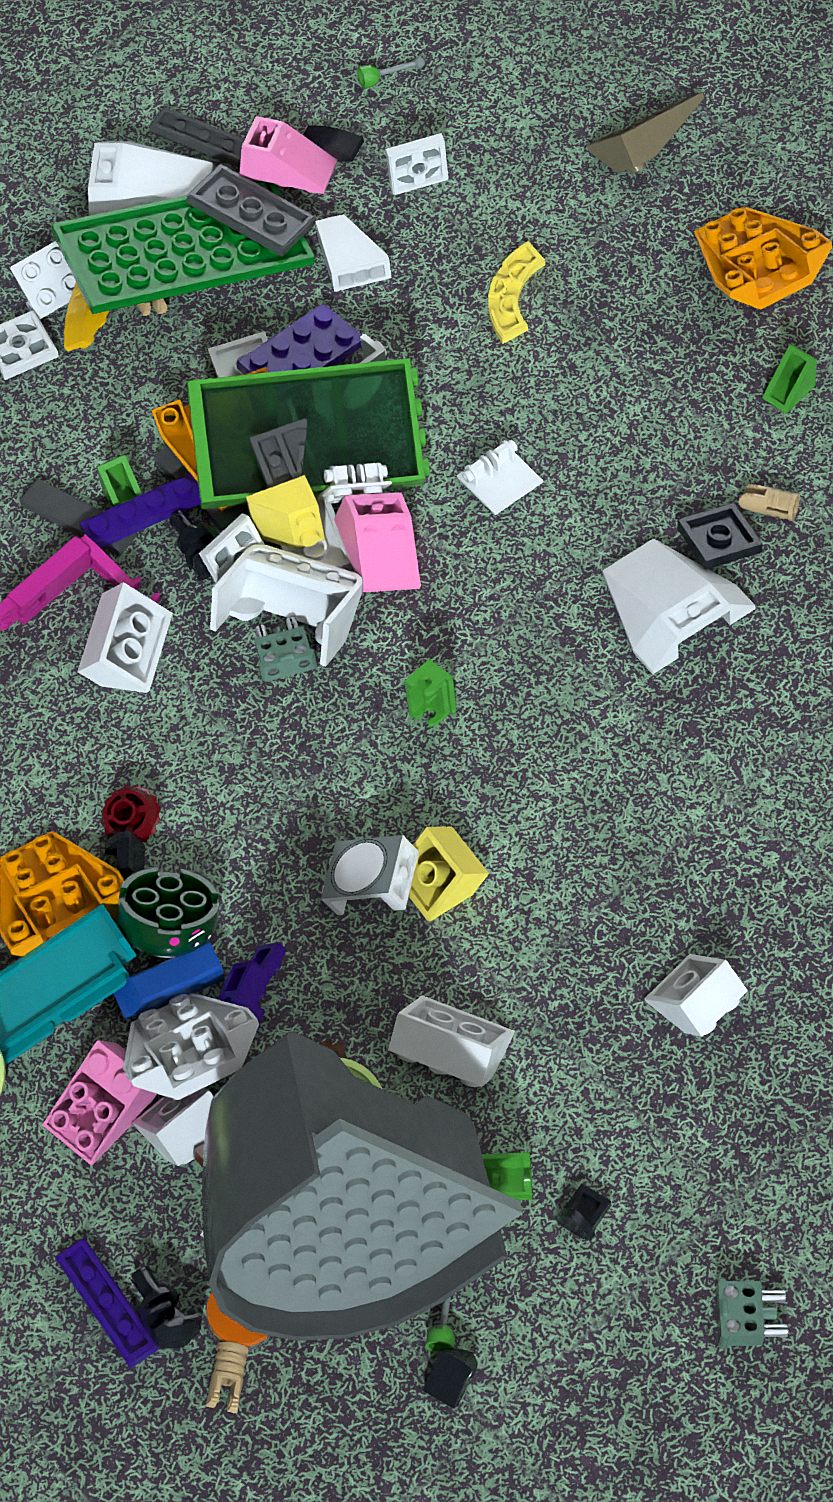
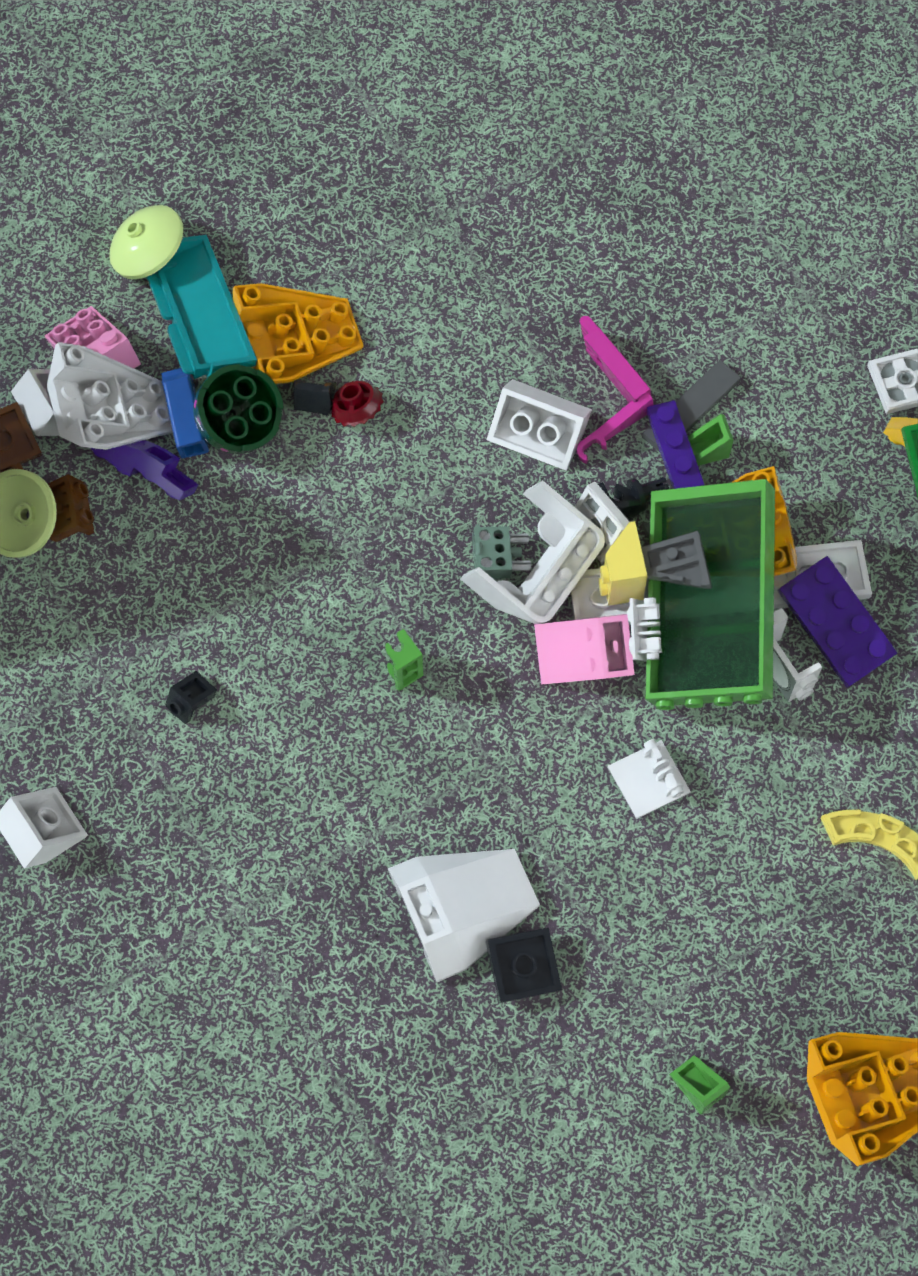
camera: 95 degrees right, 10 degrees up
white panel [321,835,419,915] -> none
white slope [388,995,515,1087] -> none
light yellow slope [409,826,489,921] -> none
tan hinge [738,484,800,521] -> none
none -> black bracket [165,671,217,724]

